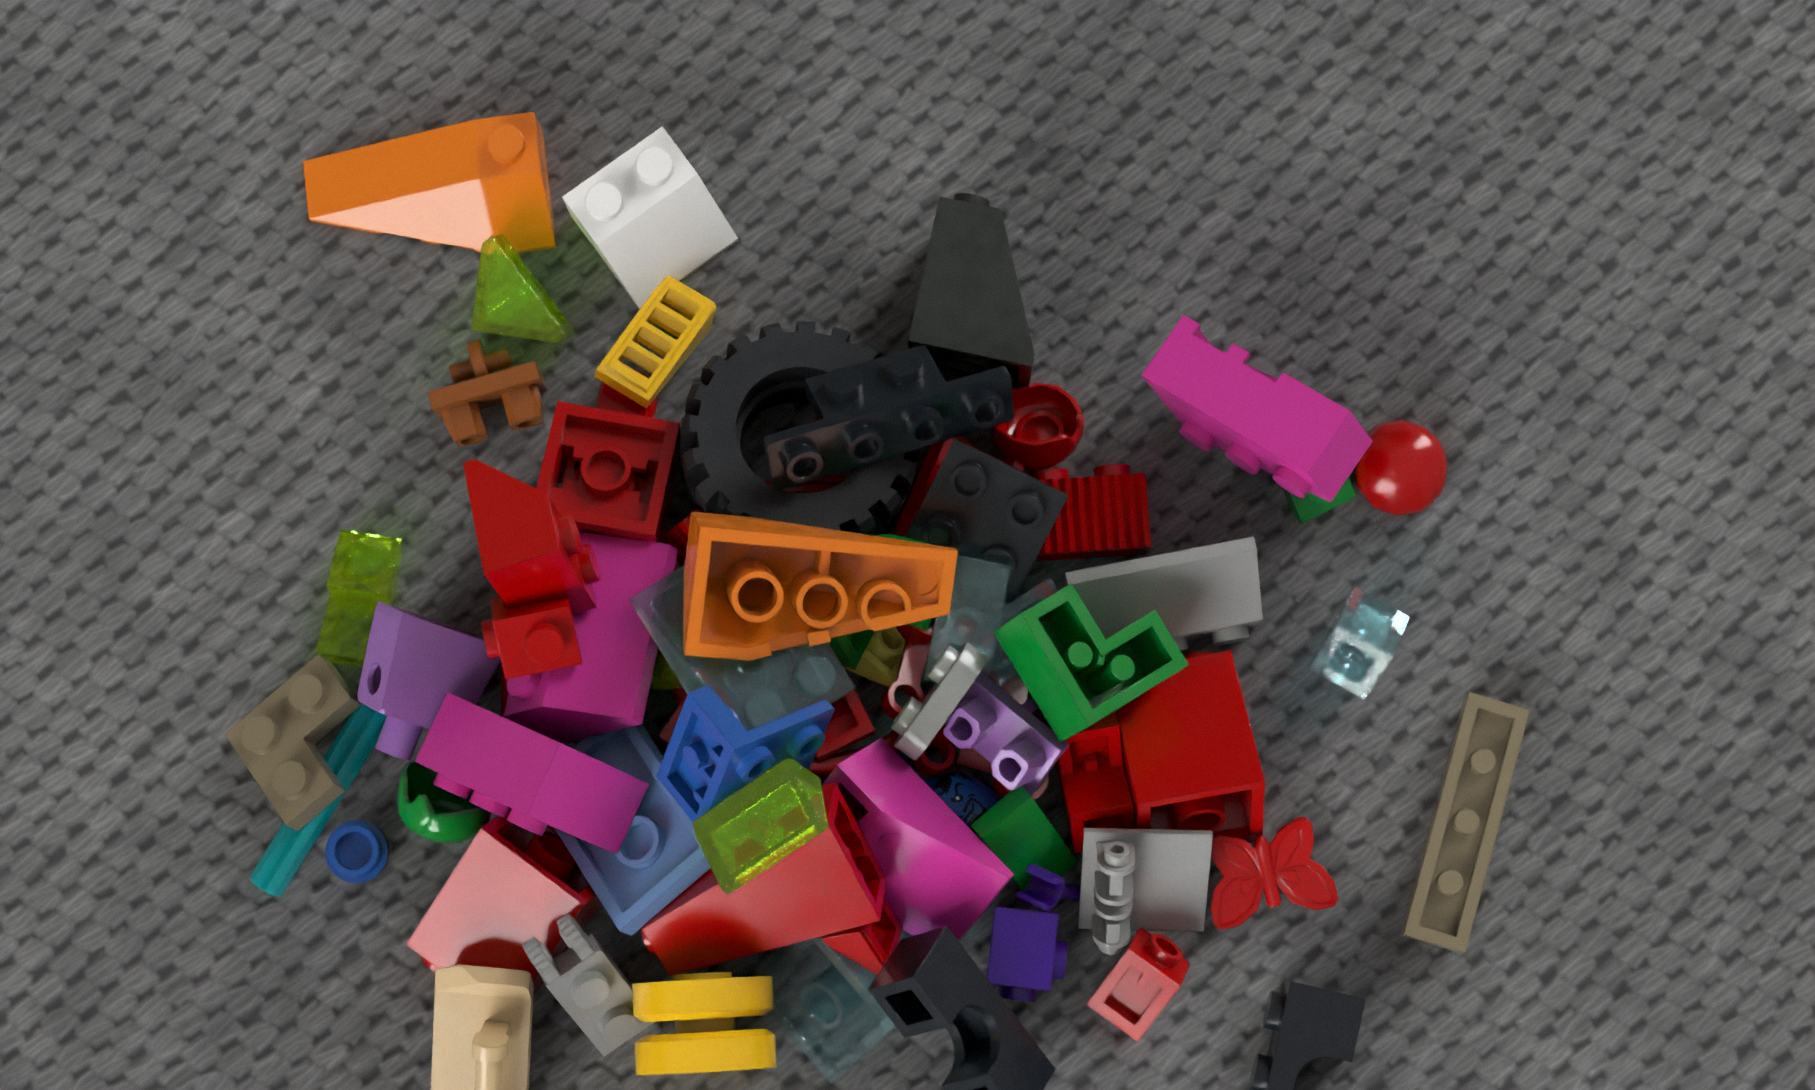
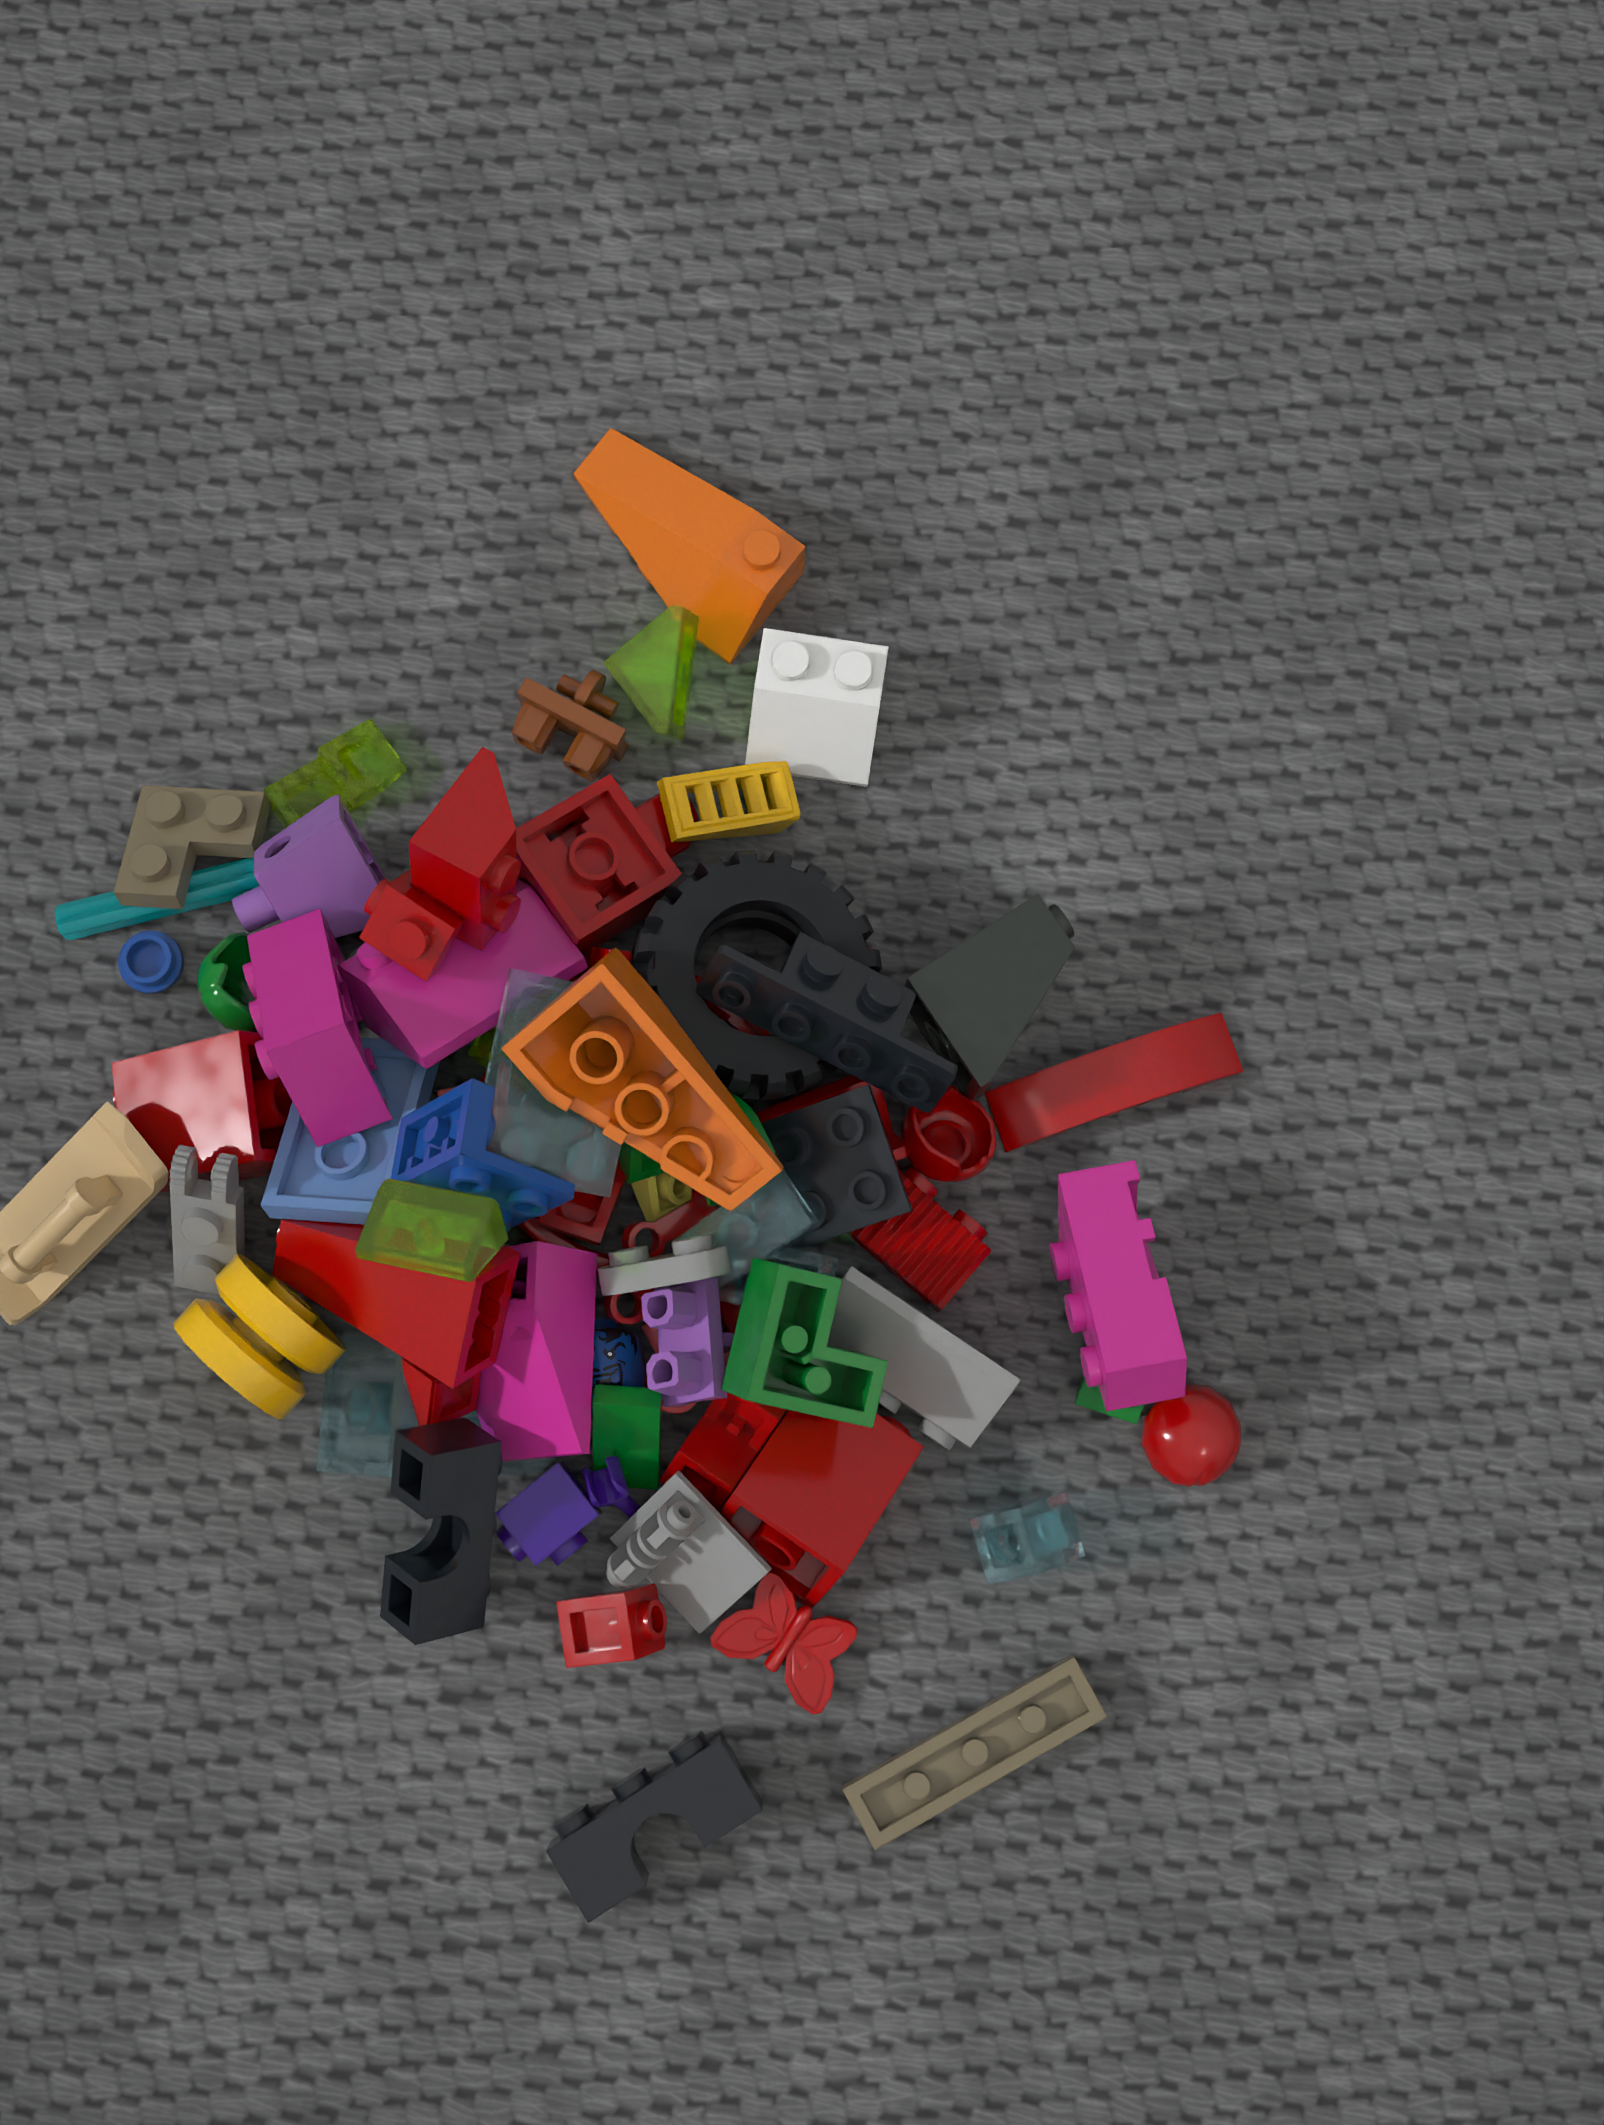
camera: 35 degrees right, 0 degrees up
none -> red slope [984,1013,1243,1153]

